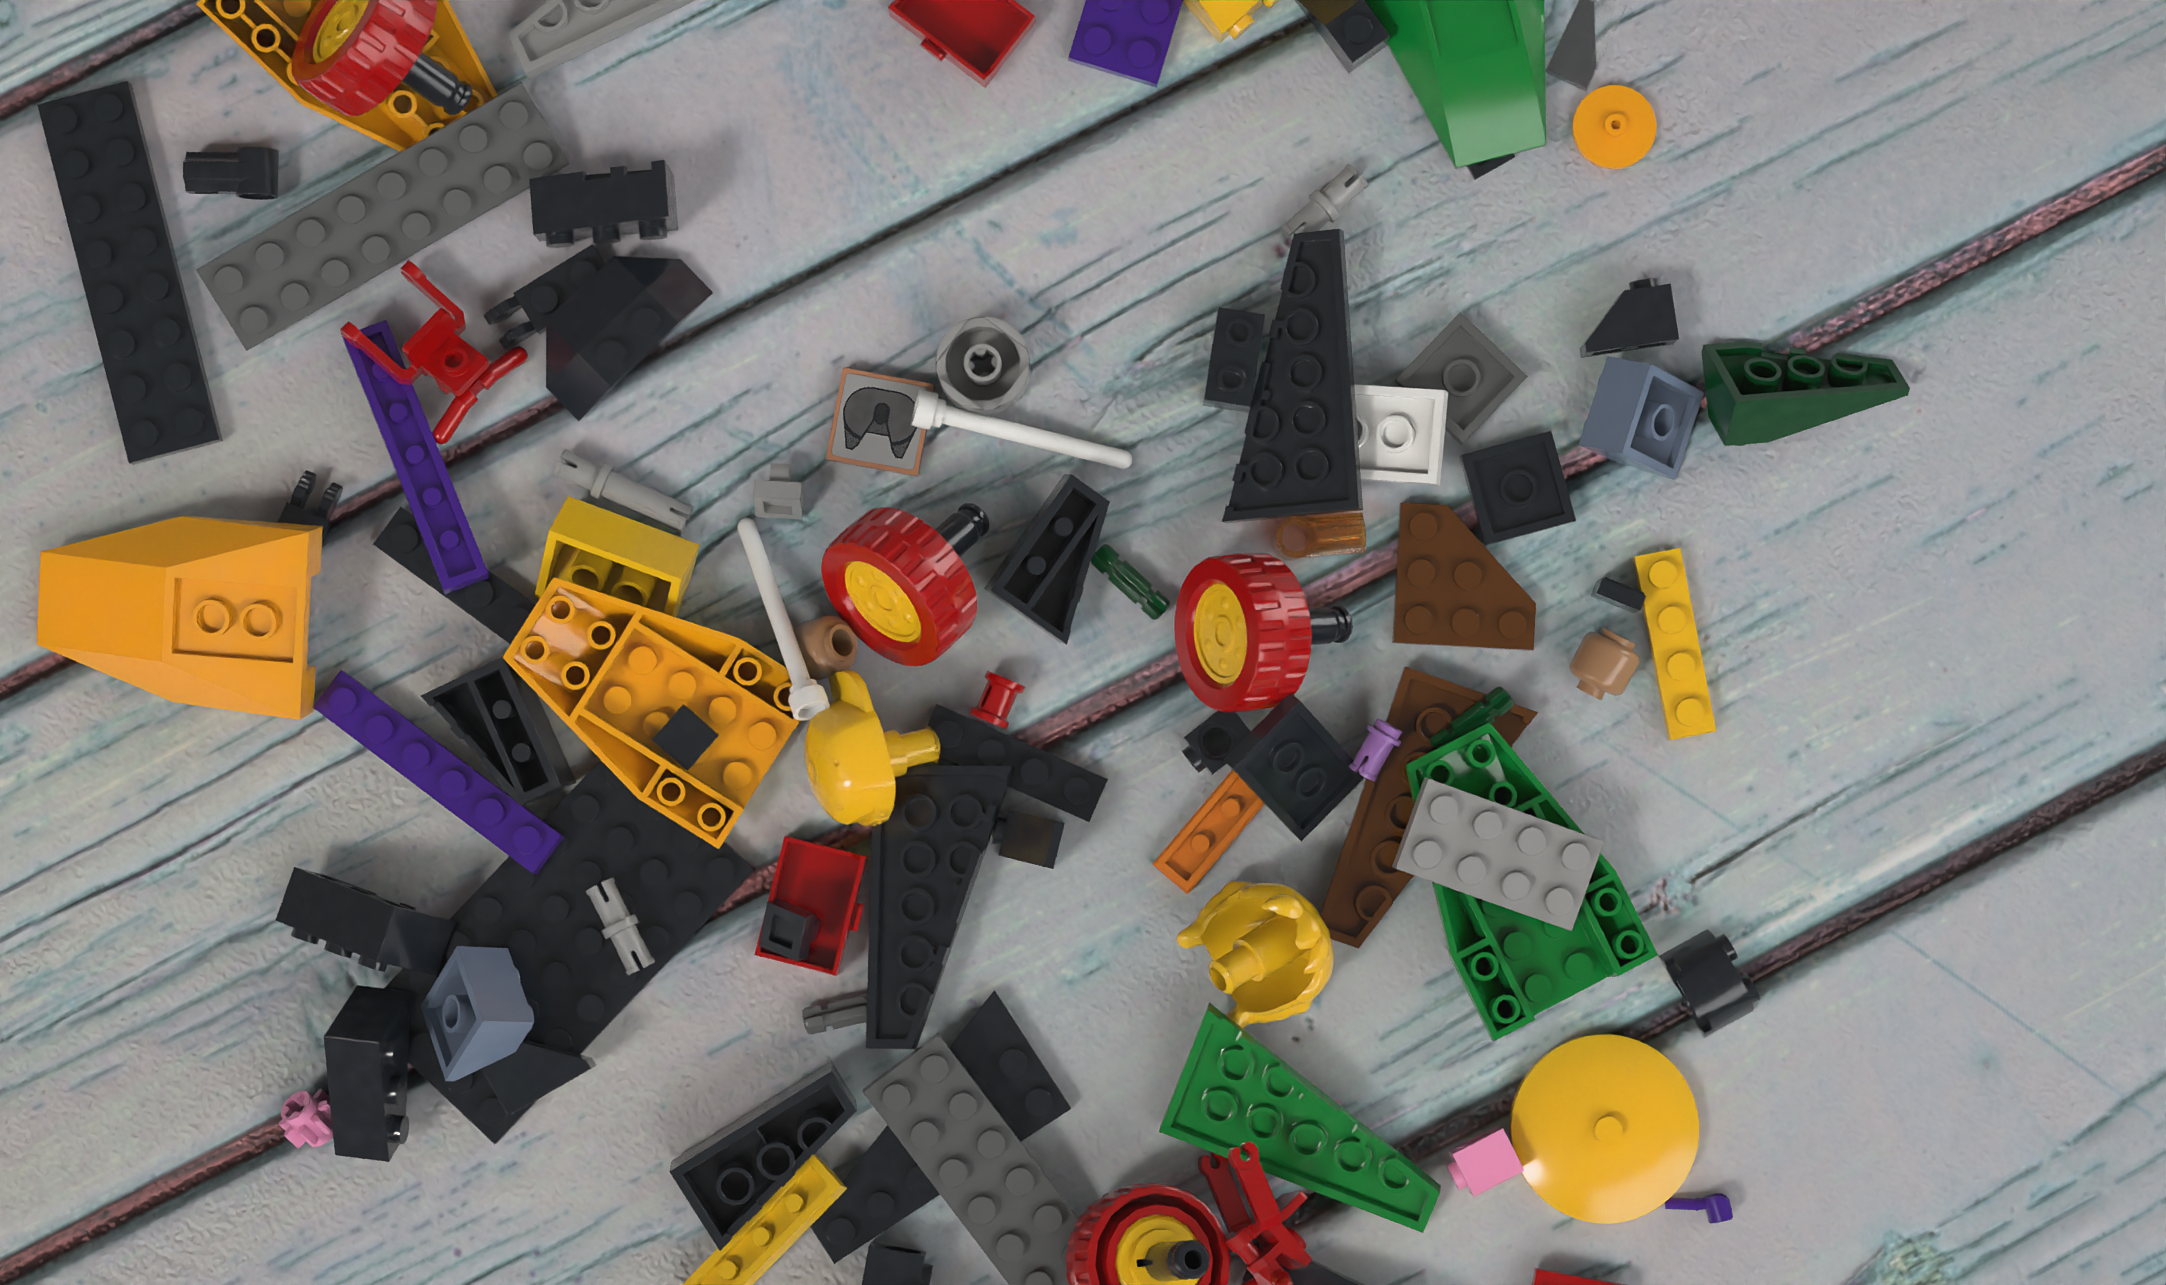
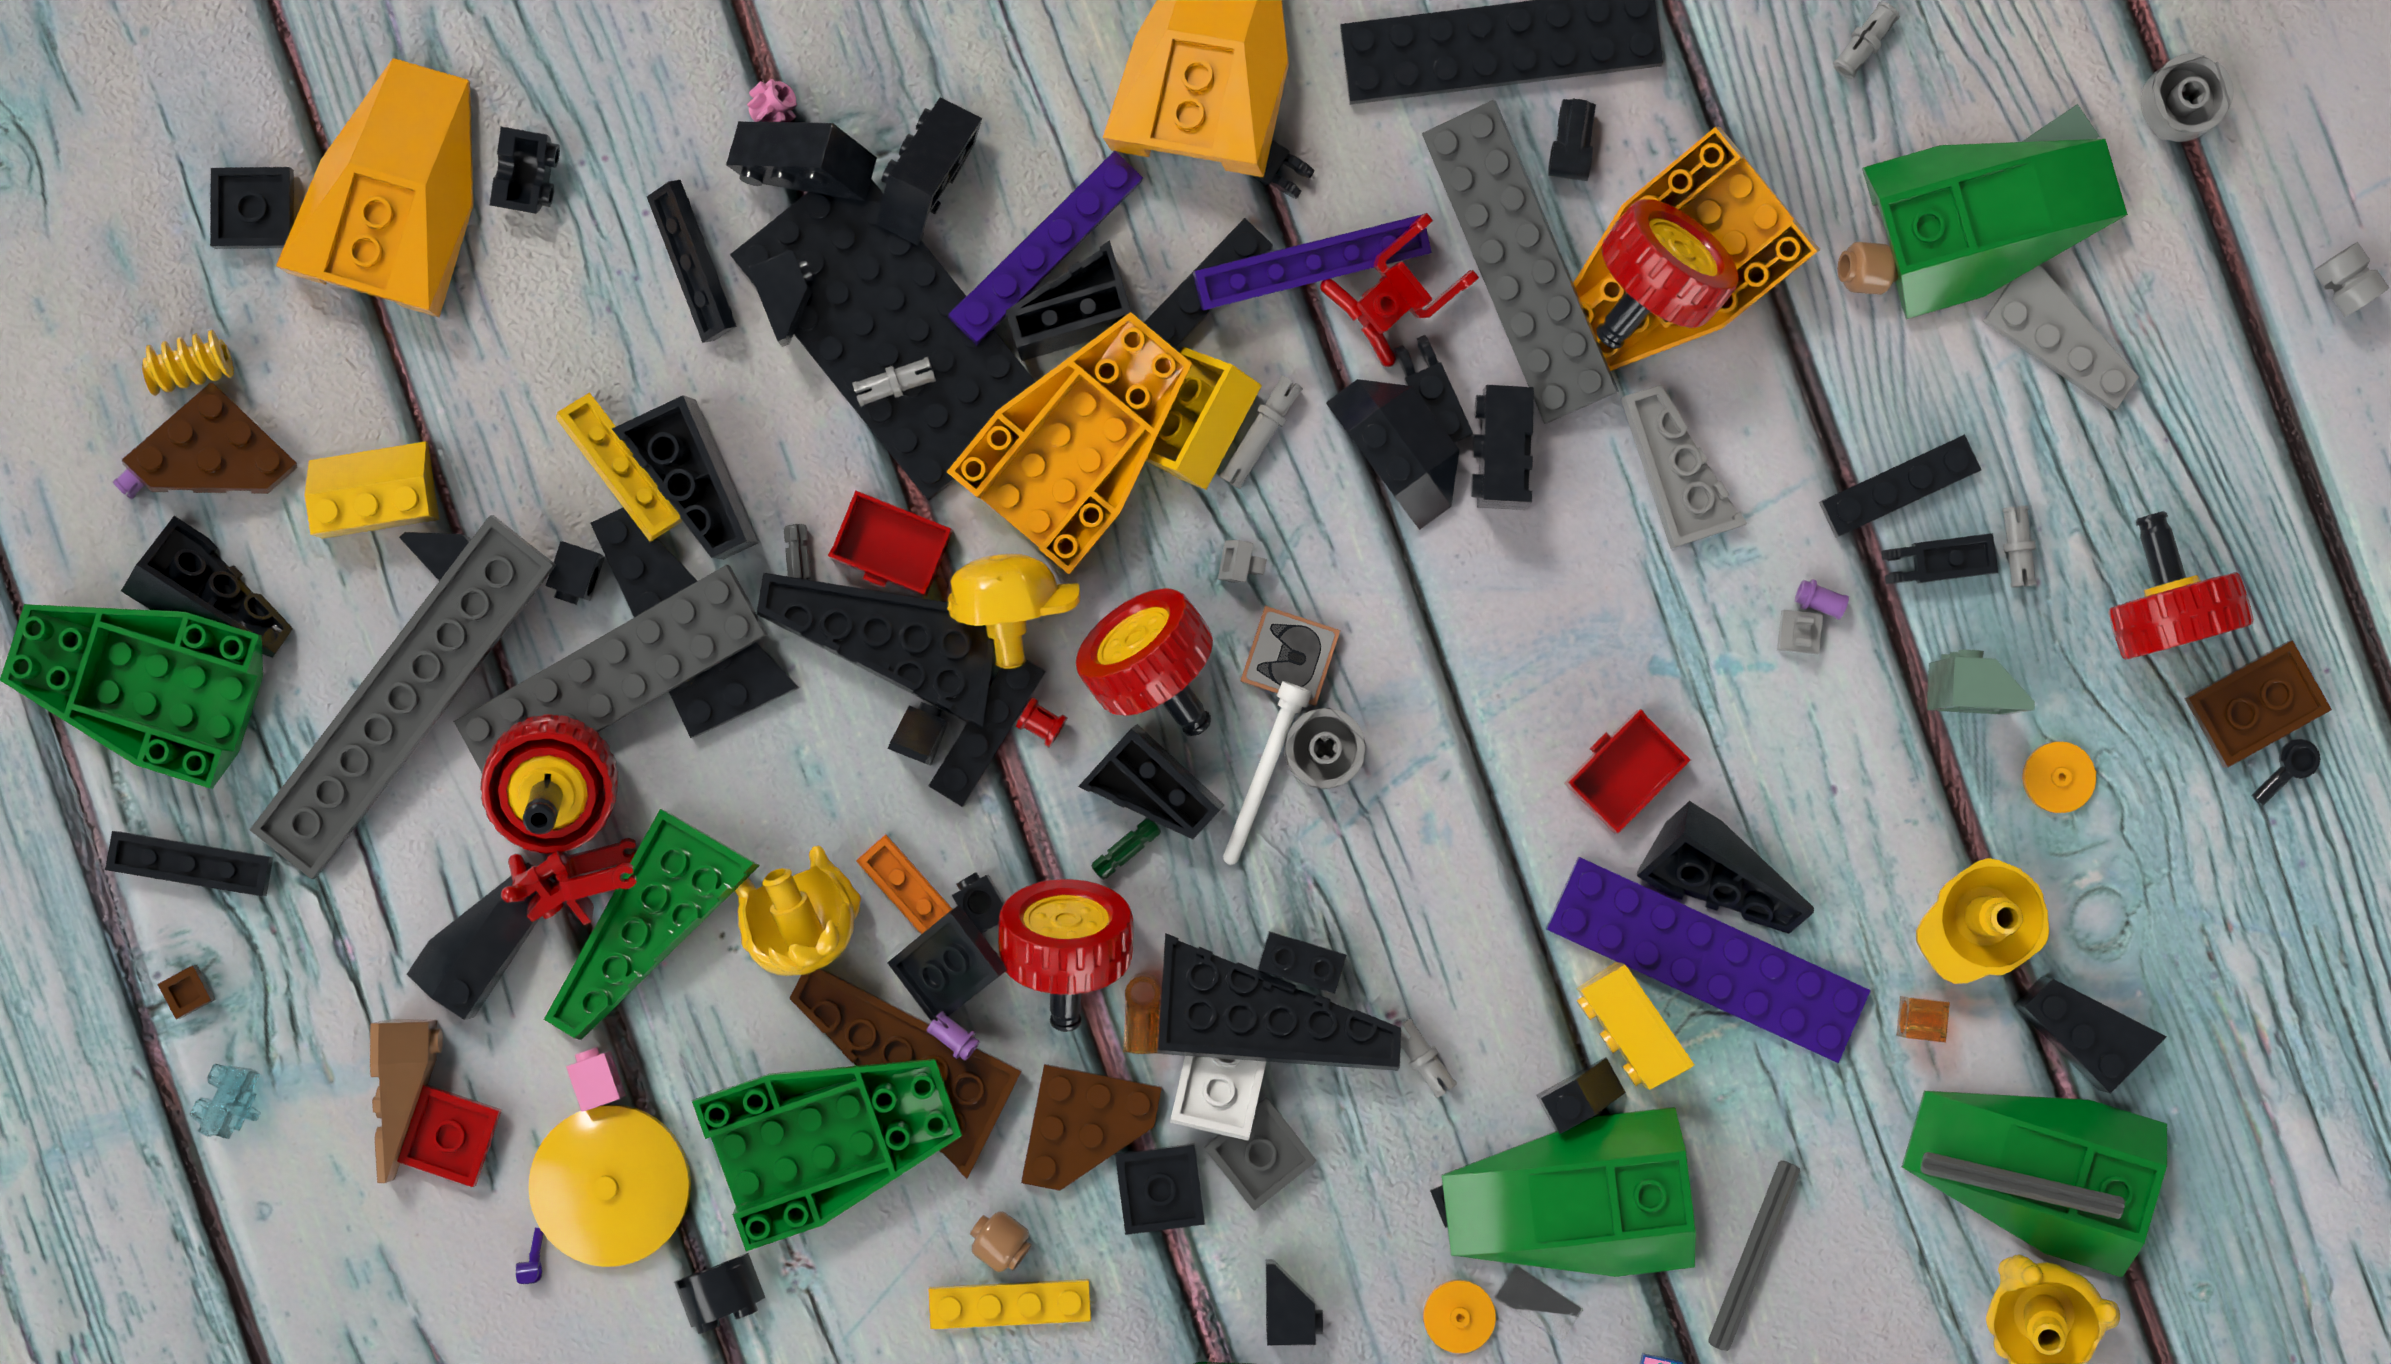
camera: 100 degrees right, 0 degrees up
sand blue slope [420,946,534,1081] -> none
black tile [652,704,719,771] -> none
white piece [737,518,830,721] -> none
black tile [759,898,821,962] -> none
medium nougat head [793,615,857,680] -> none
light grey plate [1392,777,1604,931] -> none
dark green axle [1429,687,1514,750] -> none
sand blue slope [1579,356,1704,480] -> none
black tile [1591,577,1646,613] -> none
none -> black plate [647,180,737,343]

